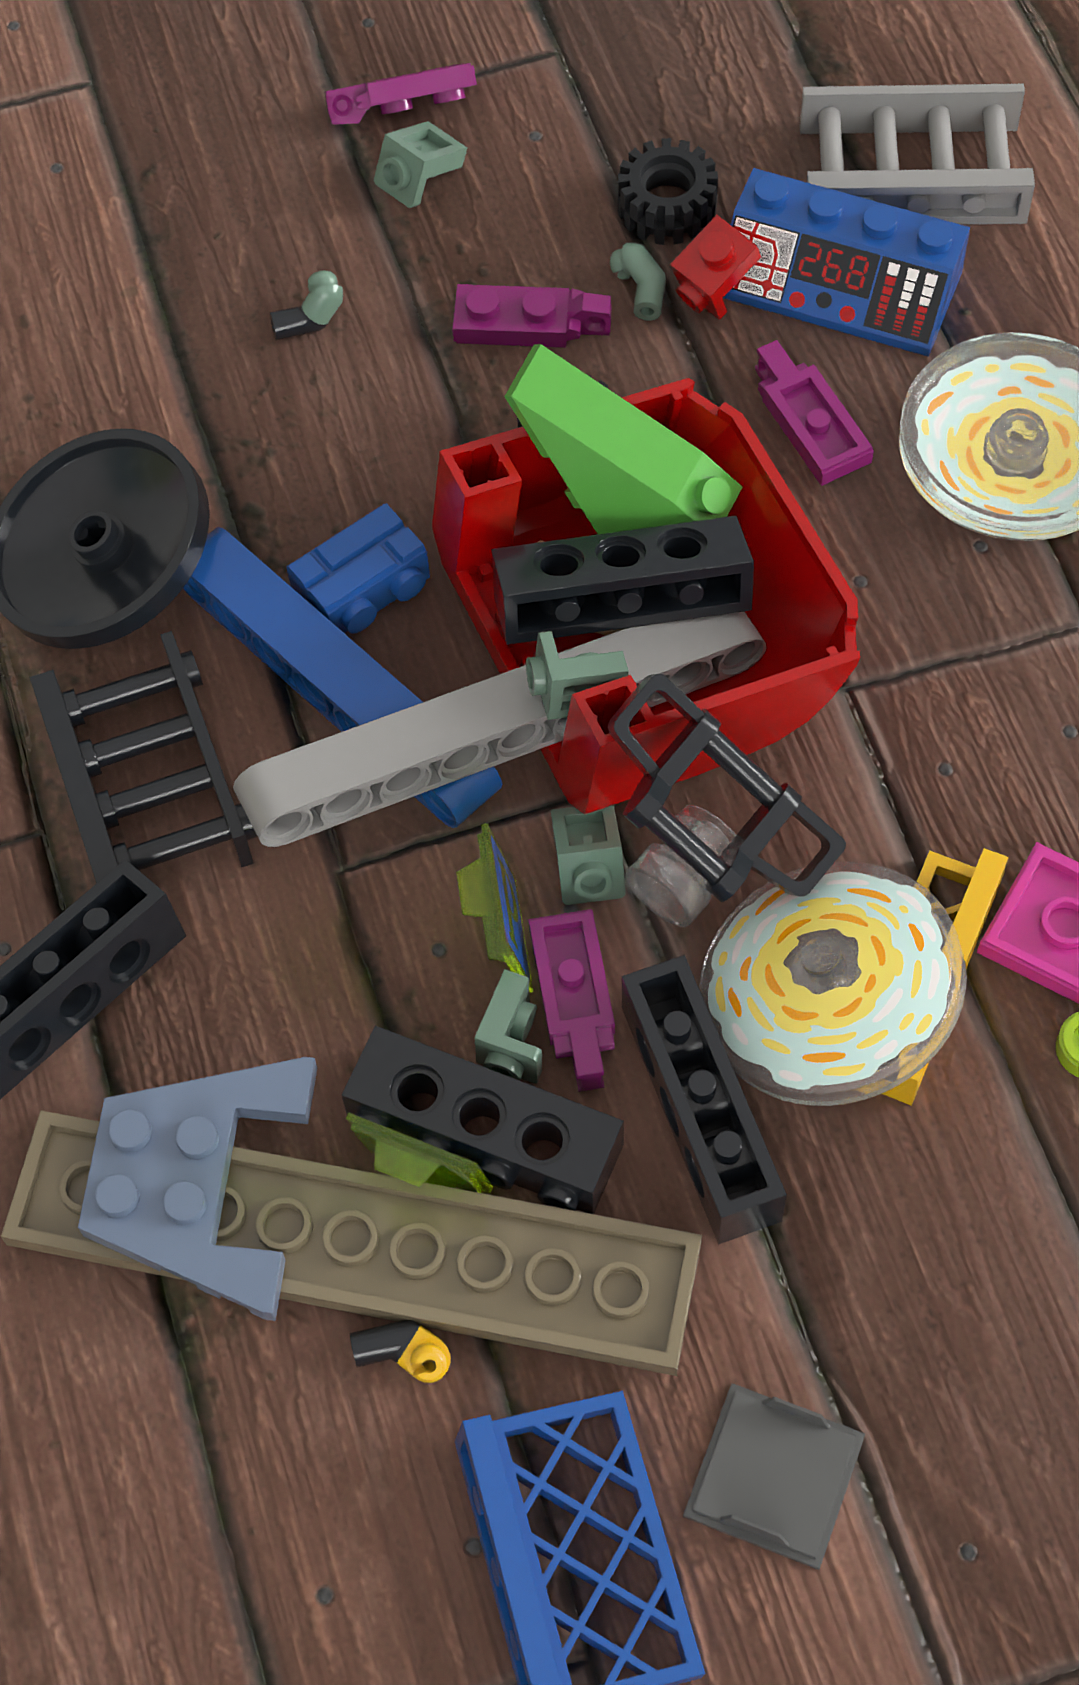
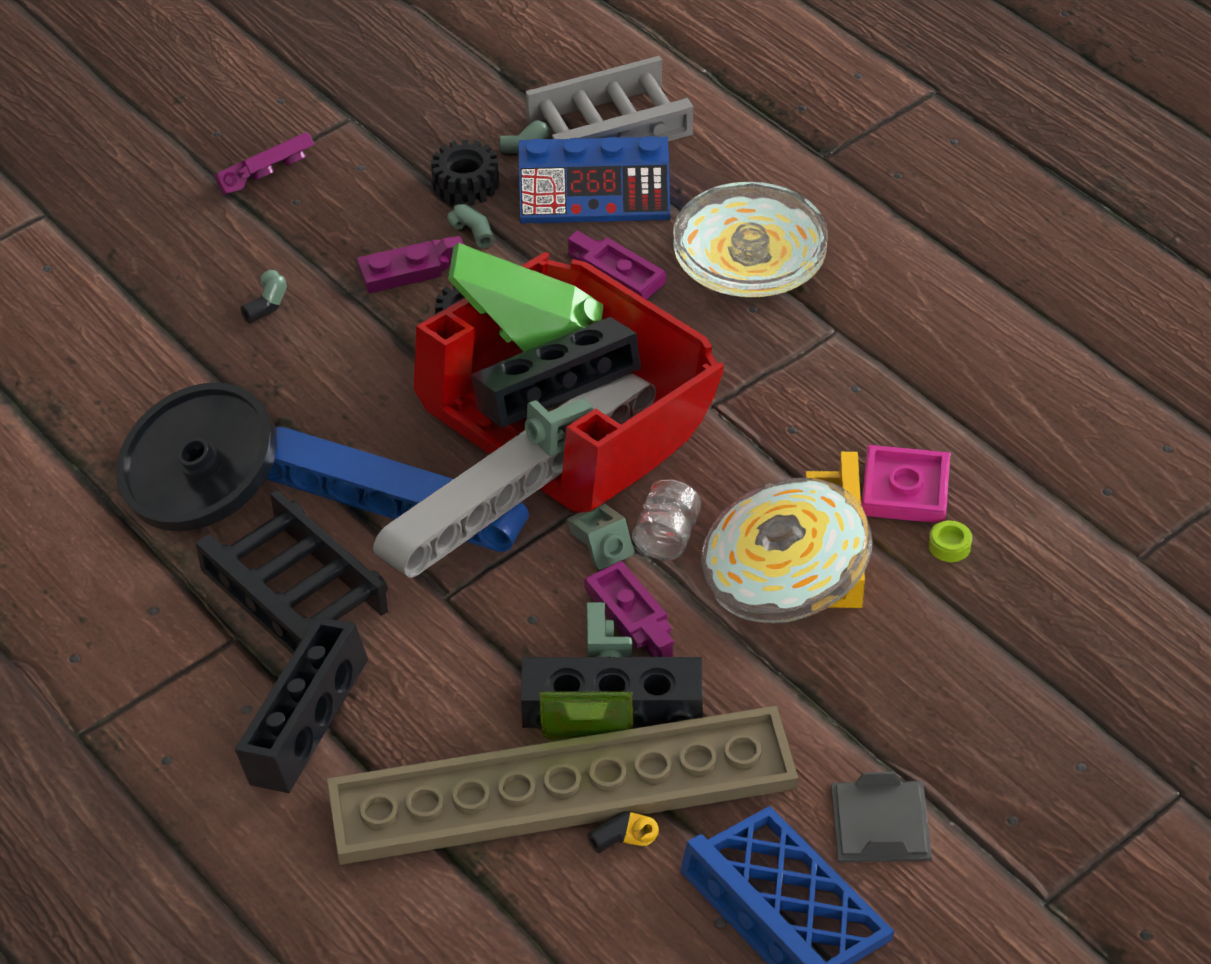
camera: 25 degrees left, 15 degrees down
sand blue wing [78,1057,318,1321] -> none
blue brick [286,503,430,633] -> none
sand green bracket [374,121,467,208] -> none
clear neon green piece [456,823,534,993] -> none
black bar [607,674,846,902] -> none
black brick [622,955,787,1245] -> none
red bracket [670,215,761,320] -> none
none -> sand green arm [500,120,550,154]

